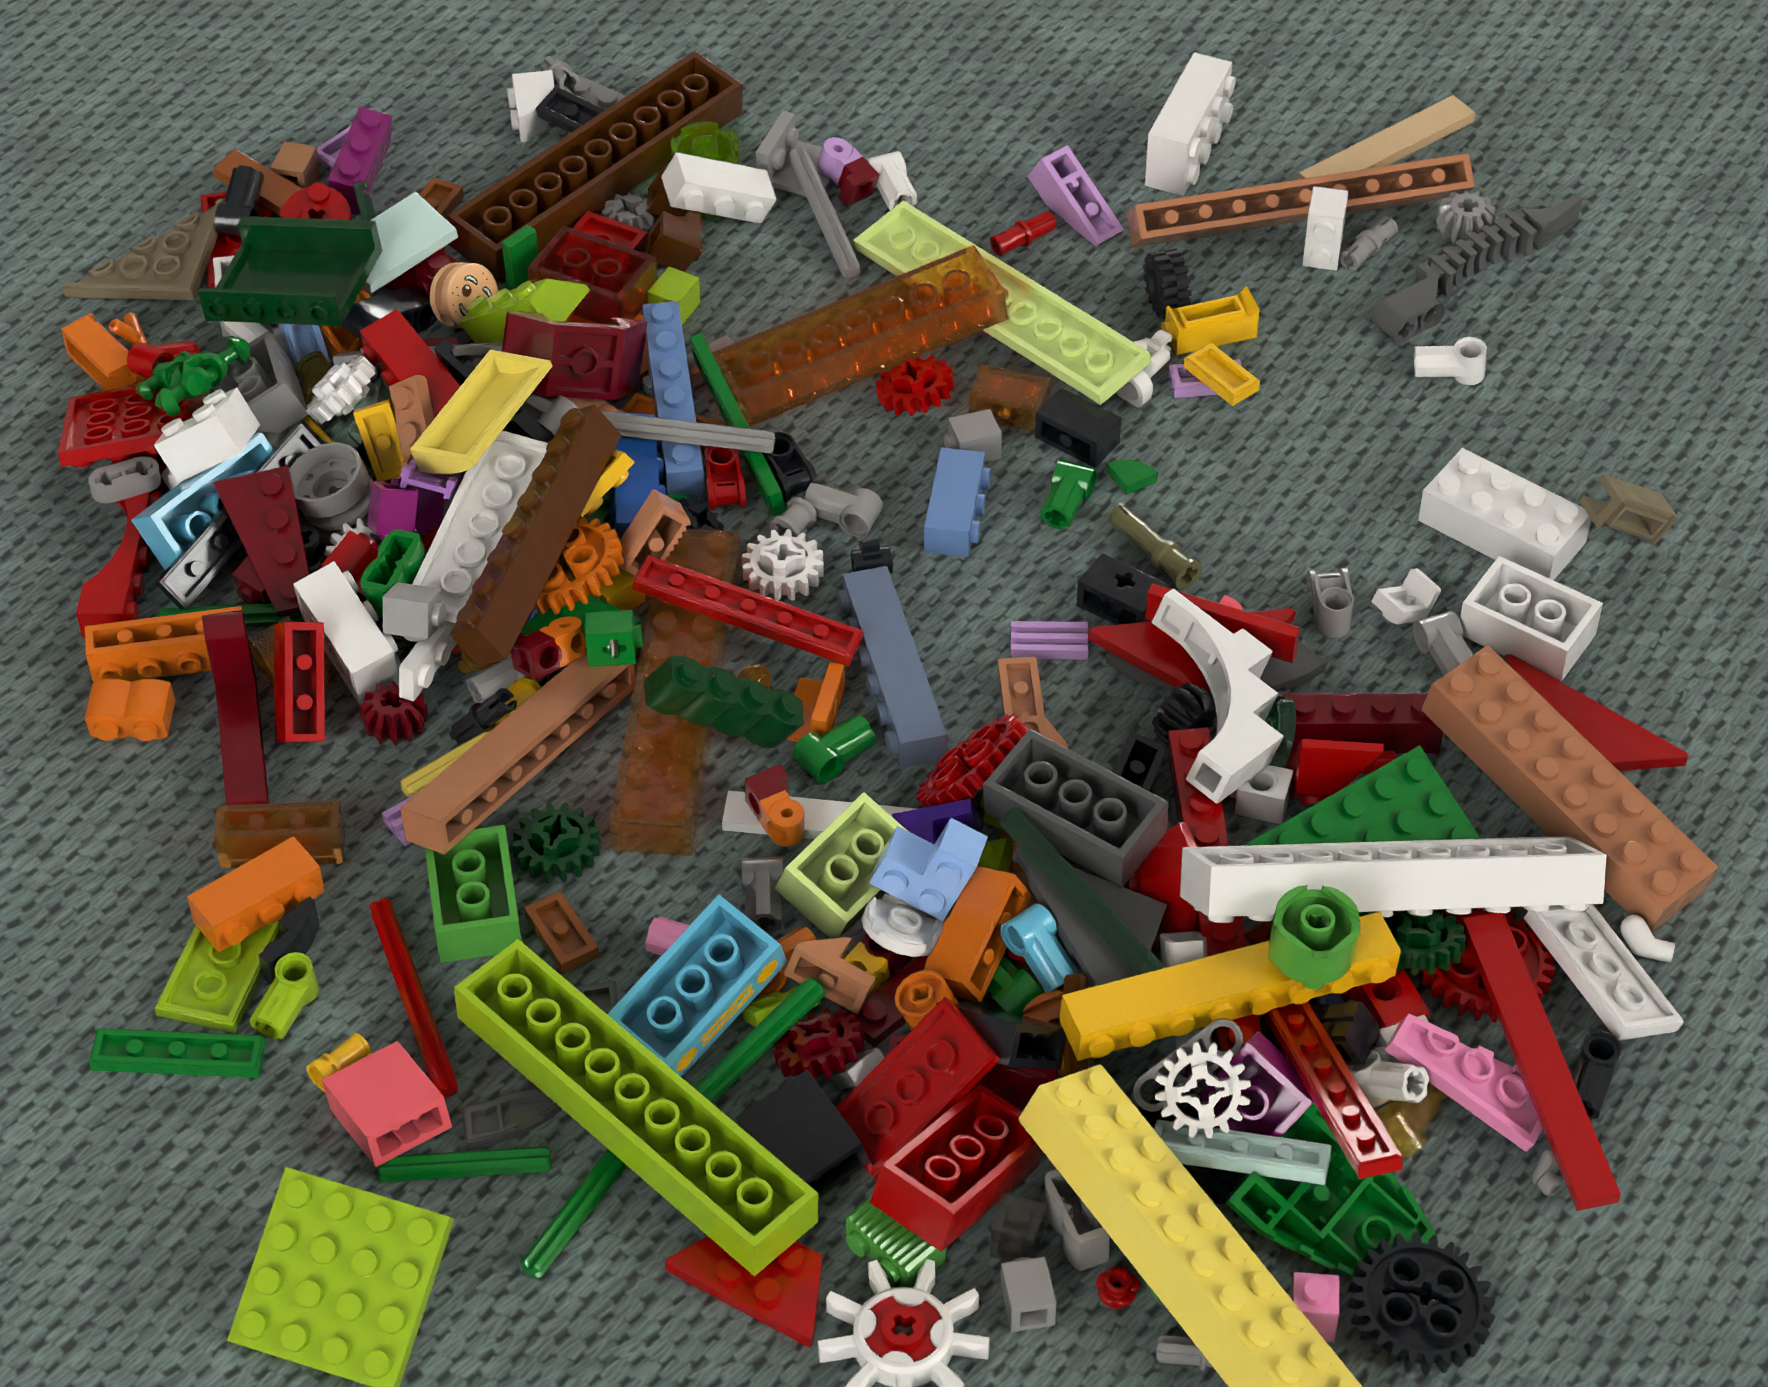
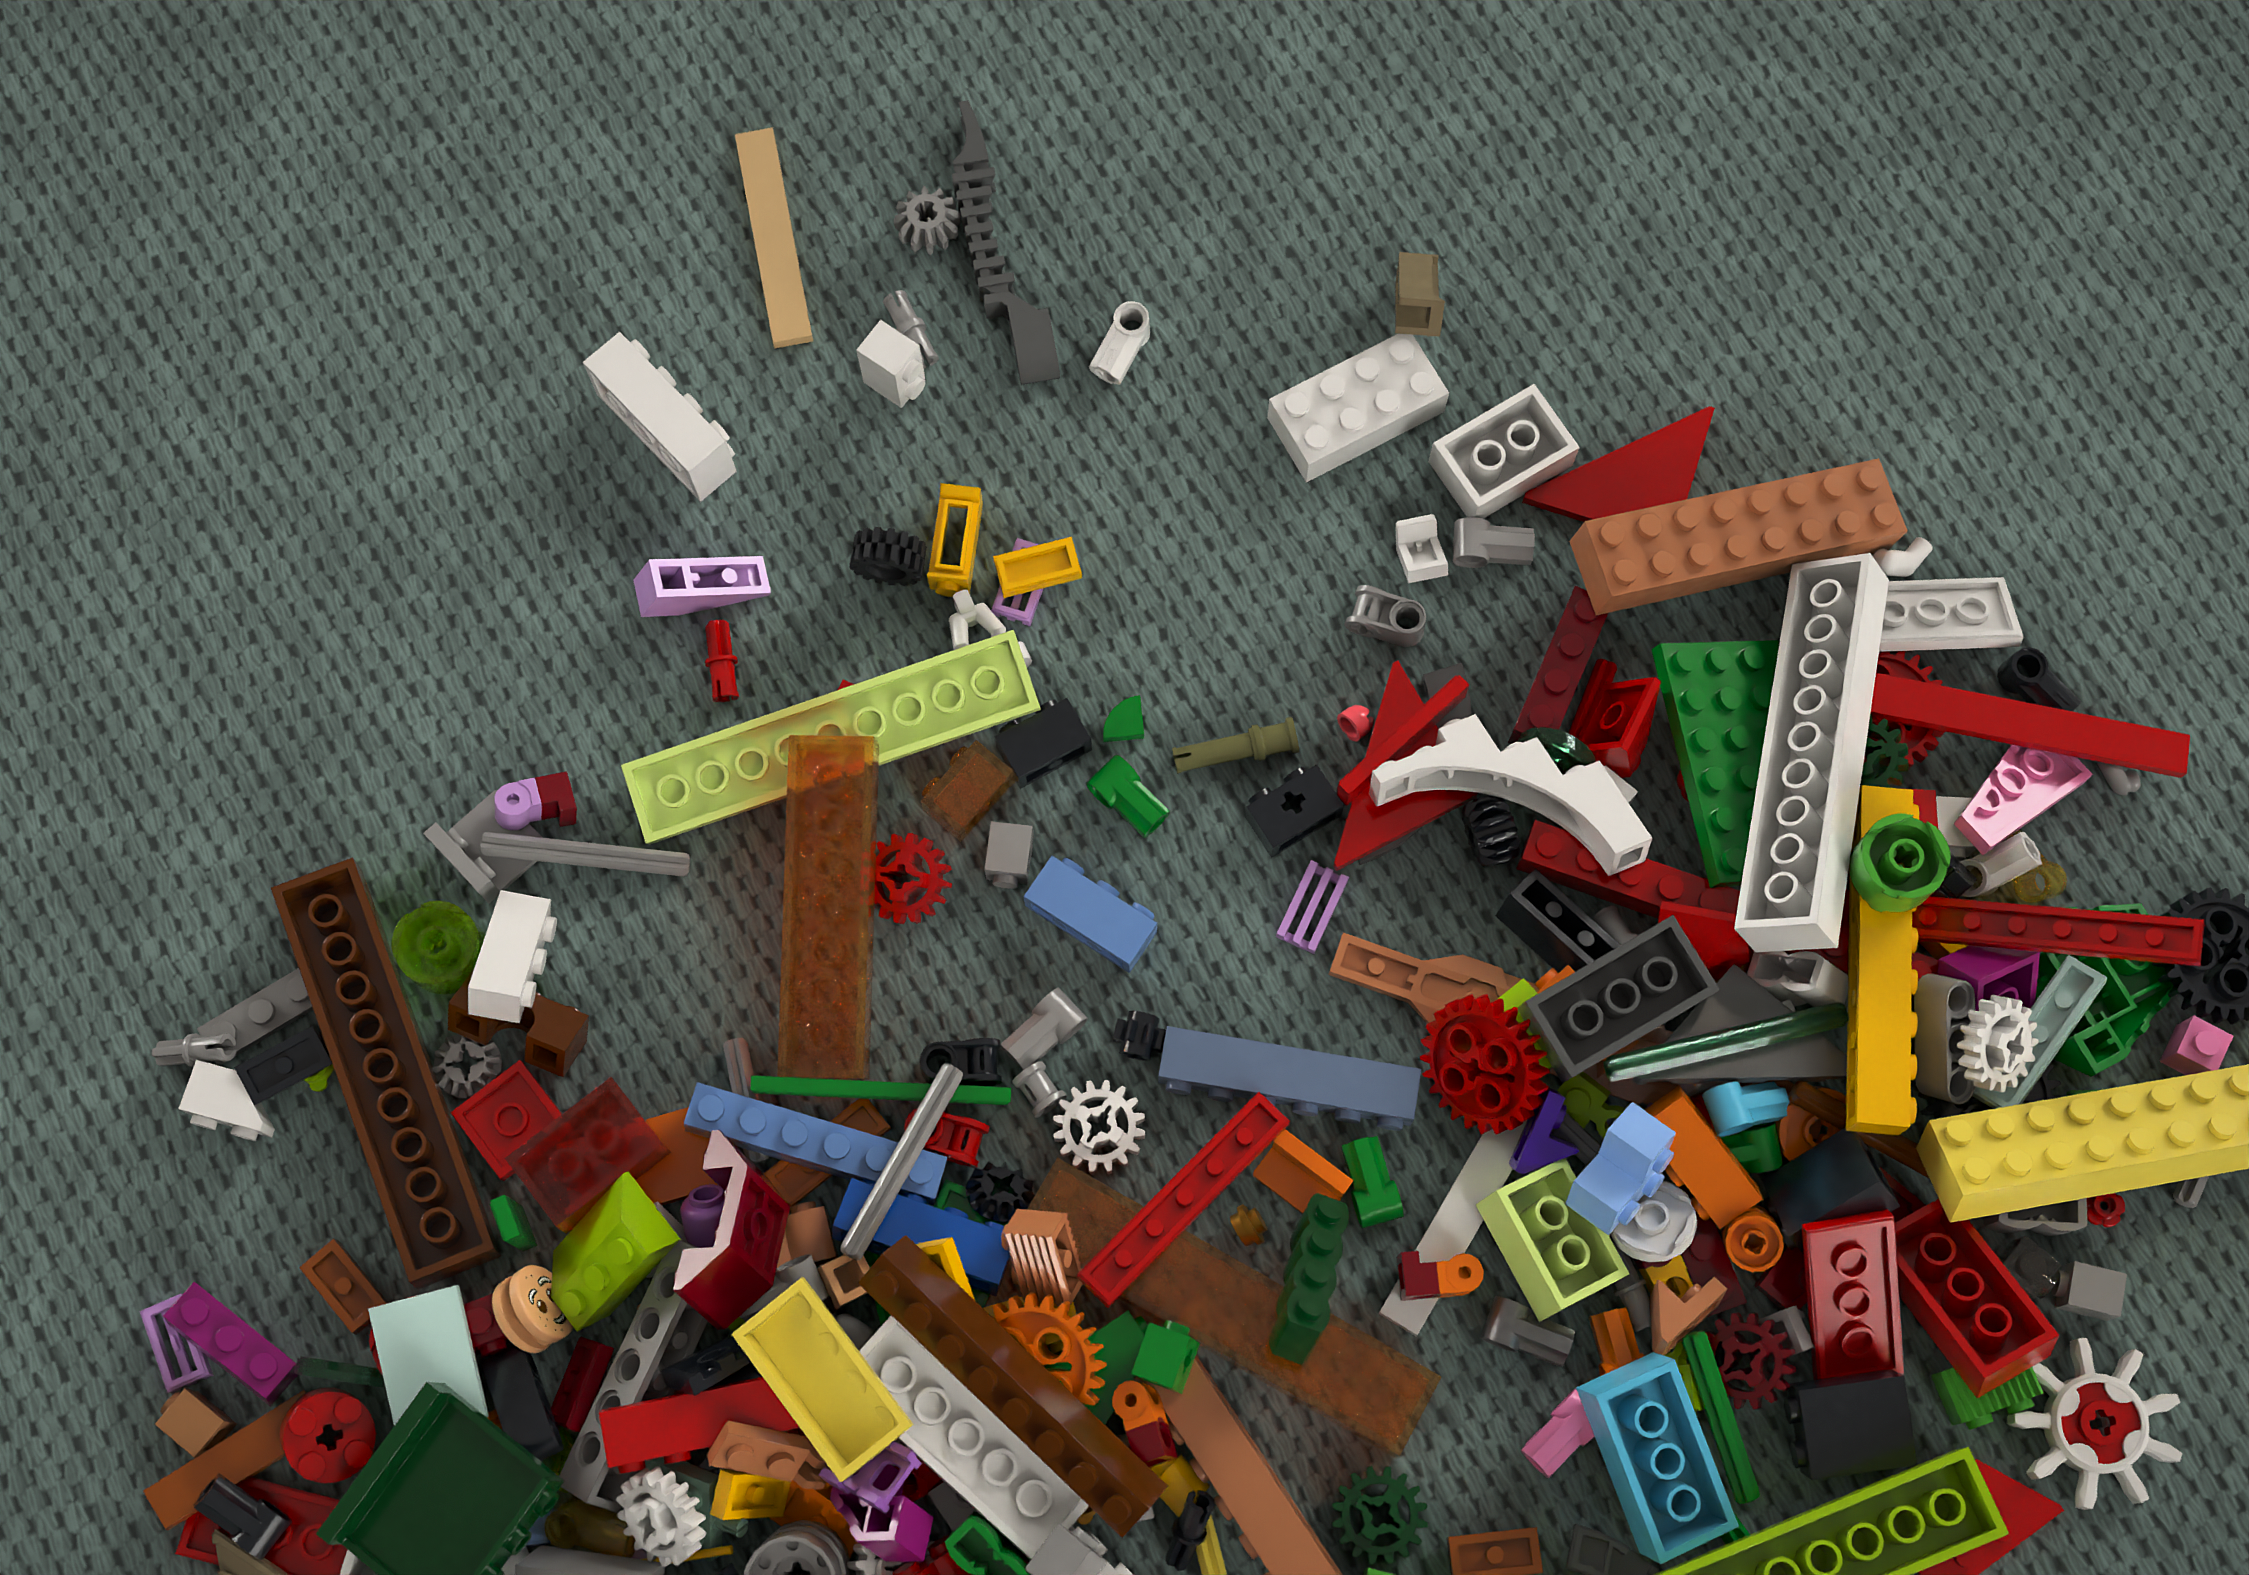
camera: 65 degrees left, 25 degrees up
lime brick [647,267,701,324] -> none
white piece [866,151,917,210] -> none
nougat brick [1127,153,1475,248] -> none

